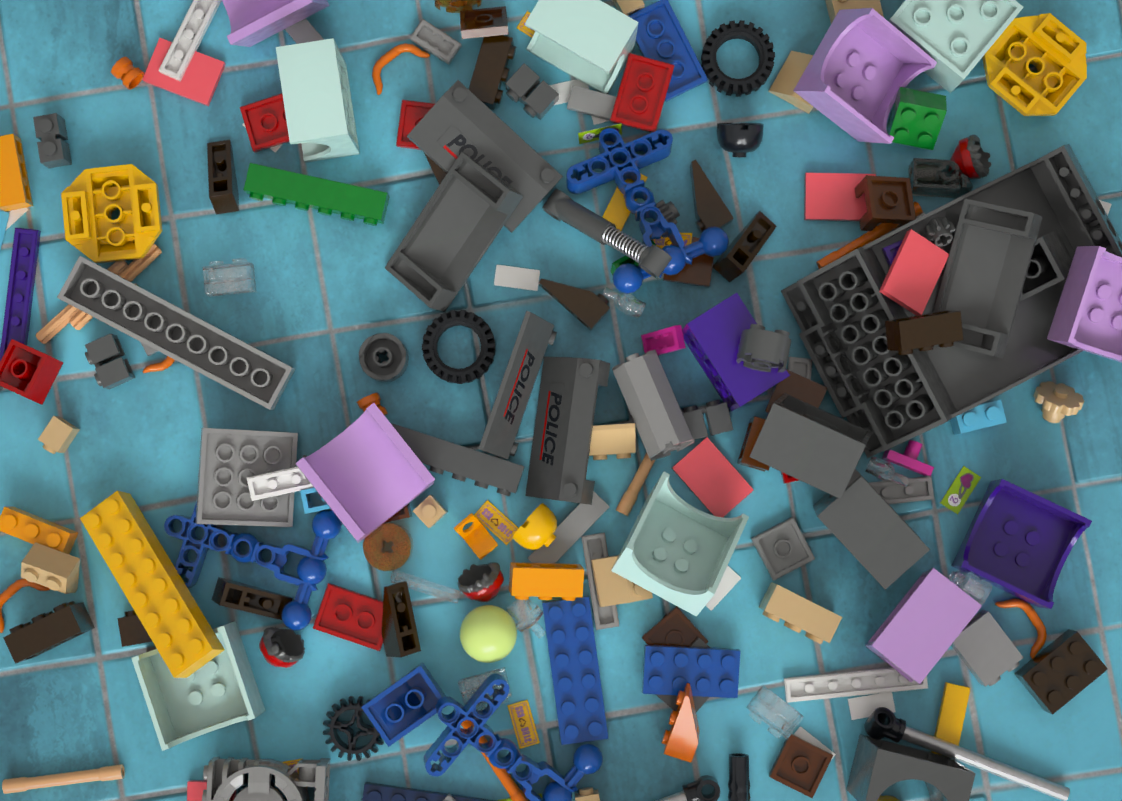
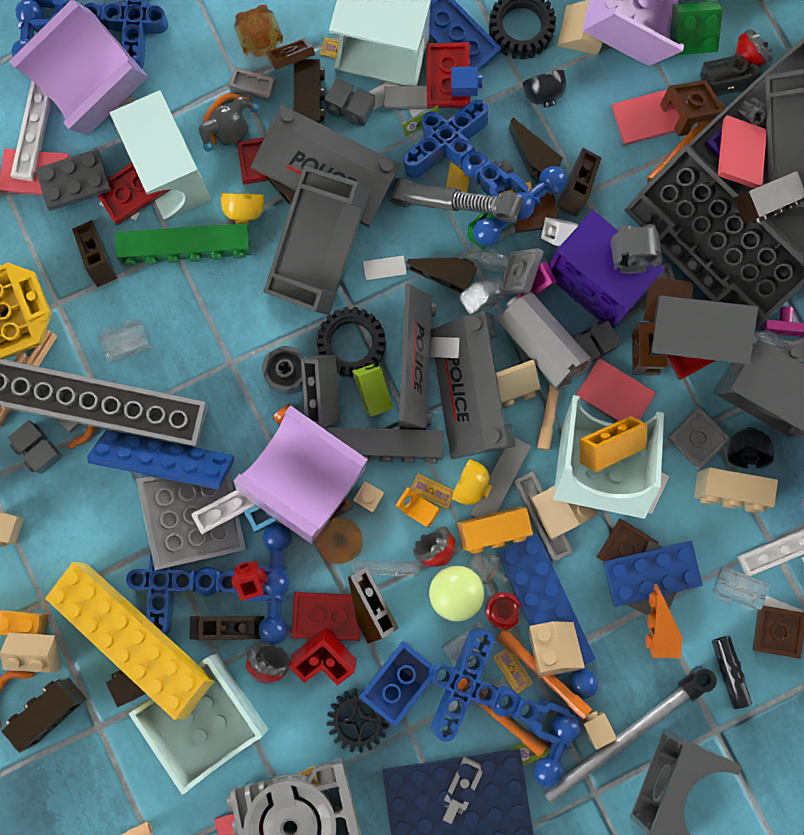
camera: 15 degrees left, 5 degrees down
none -> dark grey plate [36,148,112,211]
none -> blue plate [87,430,234,490]
none -> dark grey piece [199,97,259,152]
none -> yellow cylinder [221,193,264,225]
none -> red brick [231,561,267,601]
none -> red brick [289,627,357,686]
none -> dark grey brick [301,355,340,427]
none -> lime hinge [352,364,393,417]
none -> white sticker [429,337,460,358]
none -> blue brick [451,67,482,97]
none -> clear brick [459,278,507,314]
none -> red hair [485,592,520,630]
none -> orange piece [496,630,593,720]
none -> light grey tile [498,248,544,295]
none -> tan slope [528,622,585,678]
none -> white brick [541,217,578,246]
none -> light orange brick [580,416,647,472]
none -> black cylinder [727,427,774,468]

